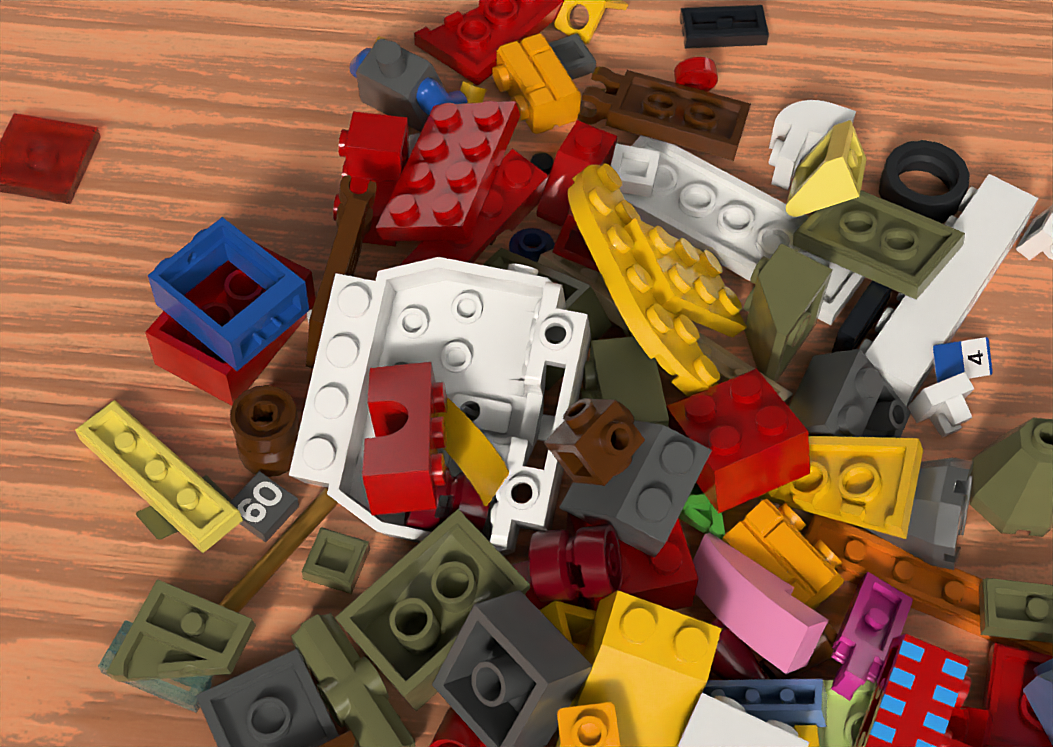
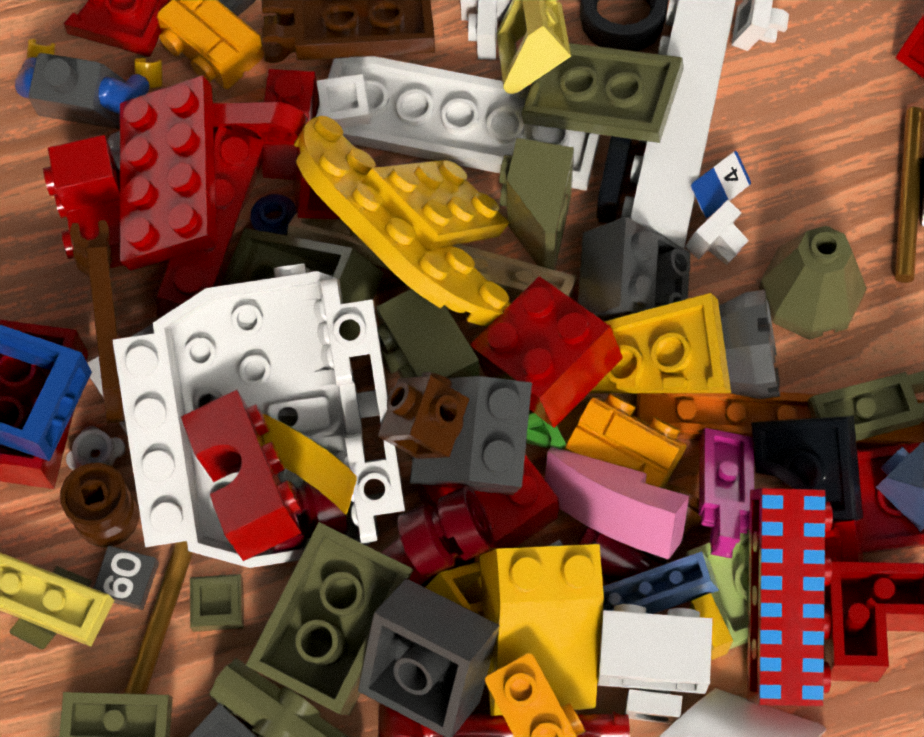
camera: 15 degrees left, 10 degrees up
none -> white plate [66,426,125,470]
none -> red beam [213,102,308,145]
none -> black tile [751,415,863,521]

